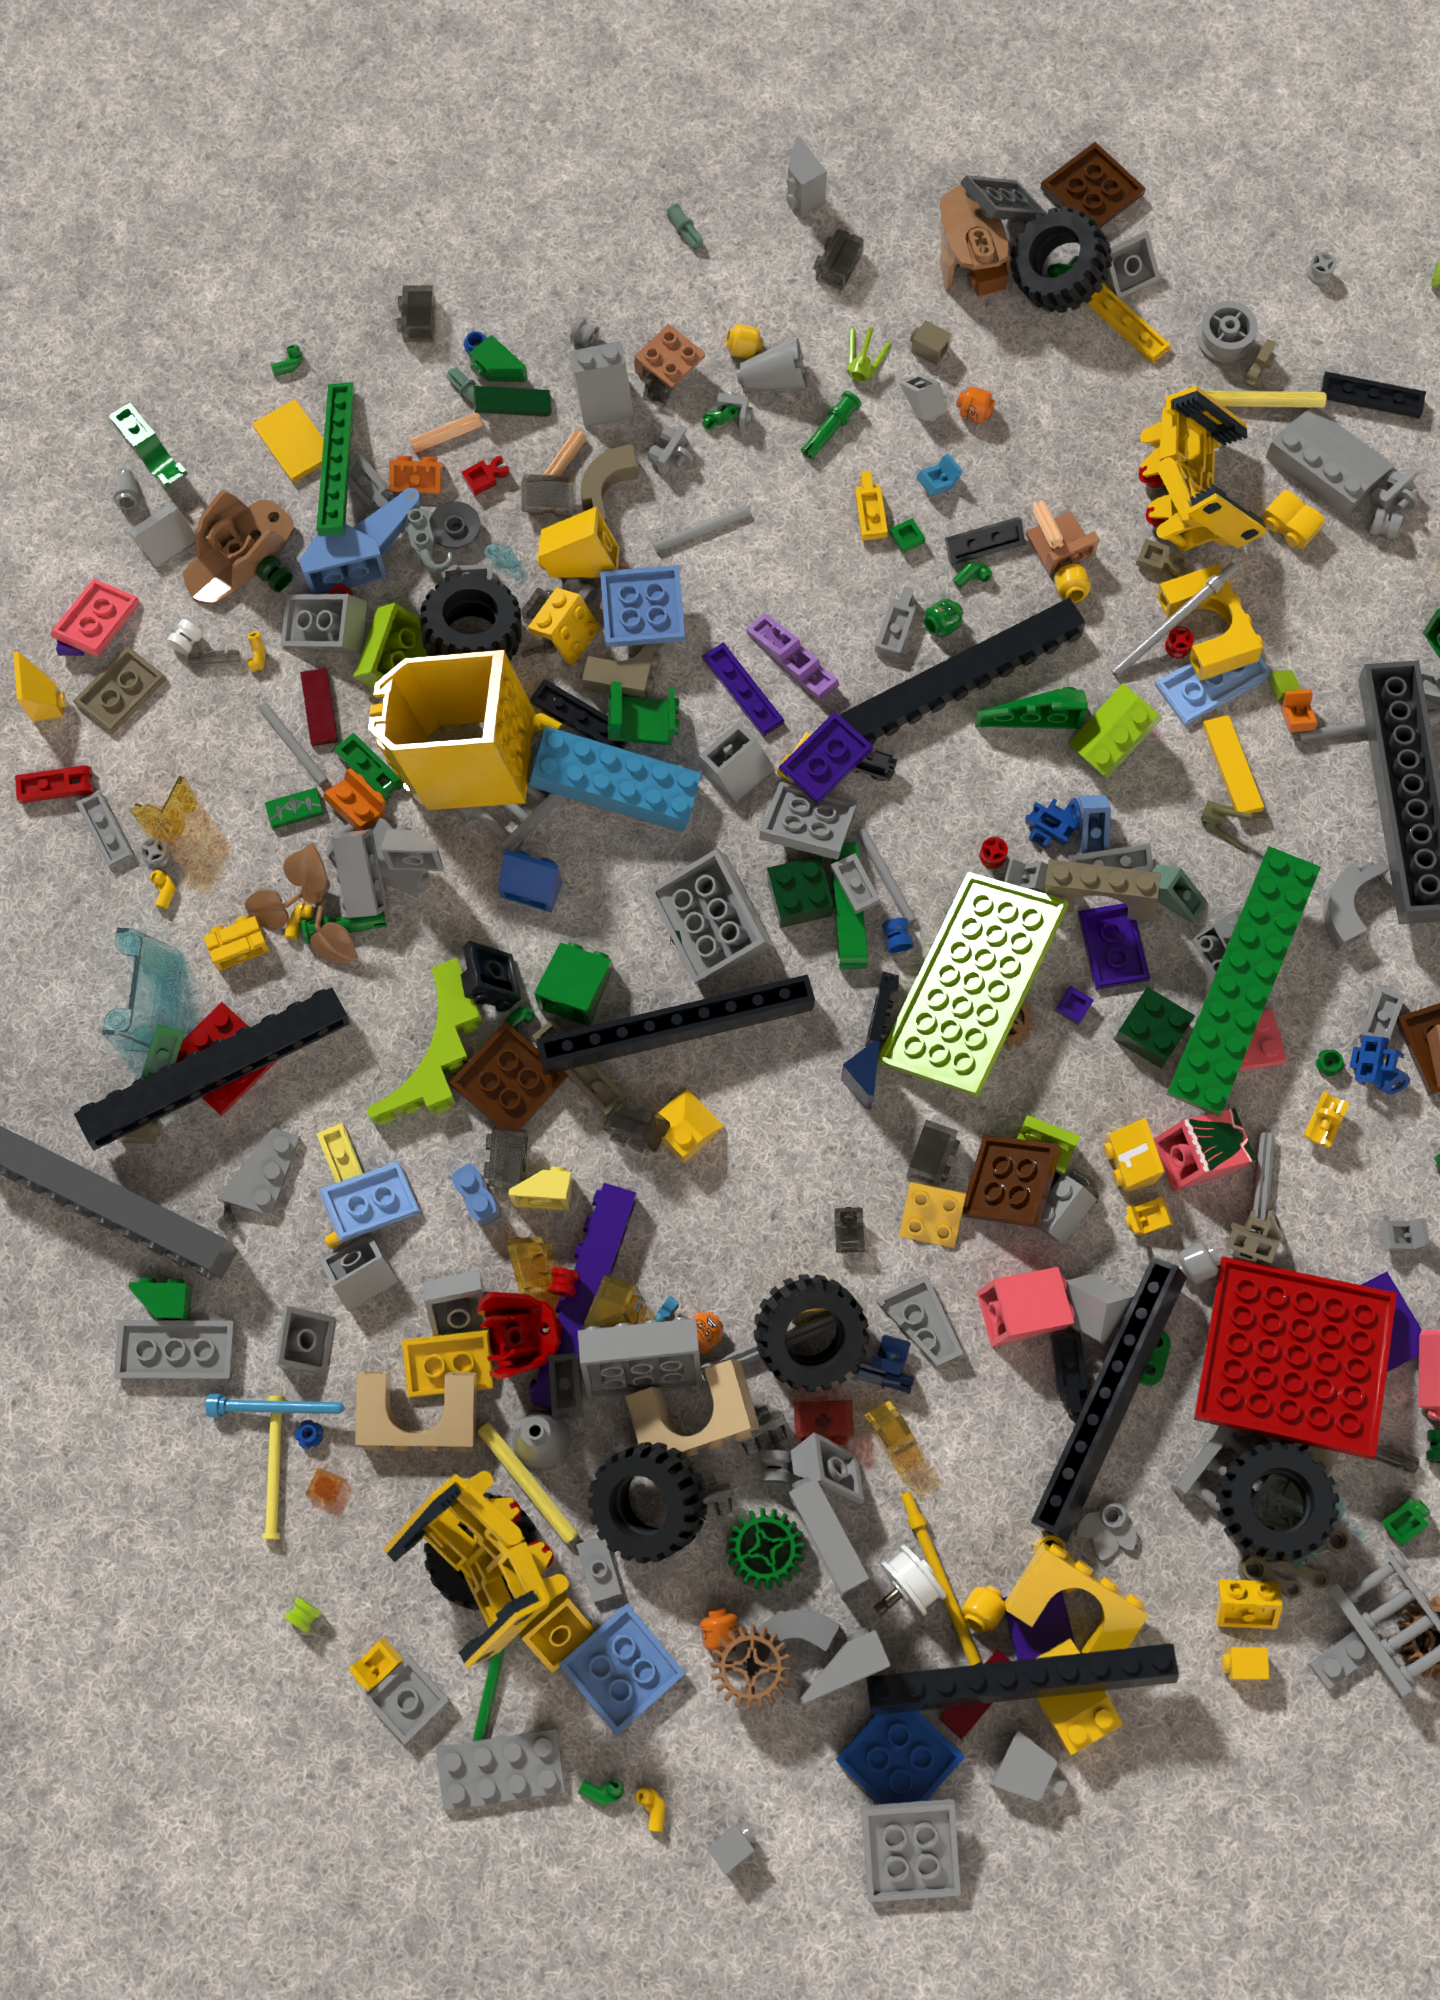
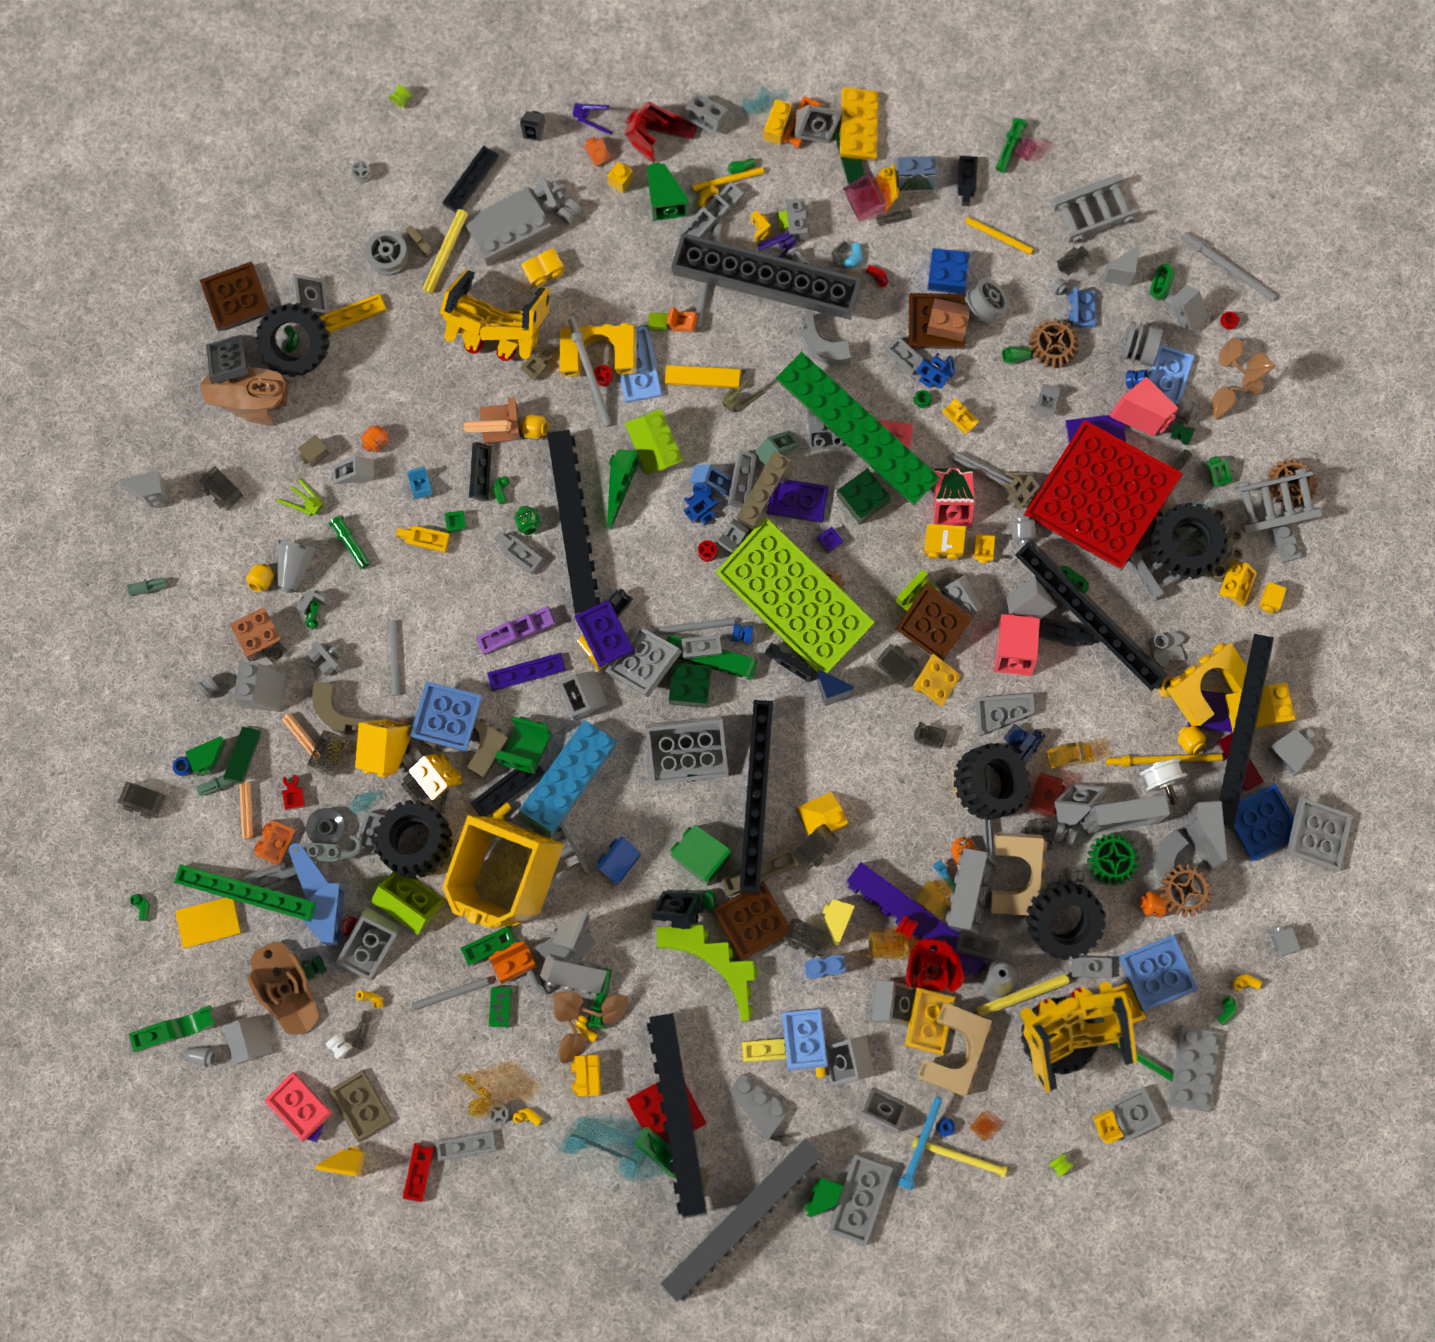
camera: 70 degrees left, 5 degrees up
dark red tile [300,668,338,747] -> none

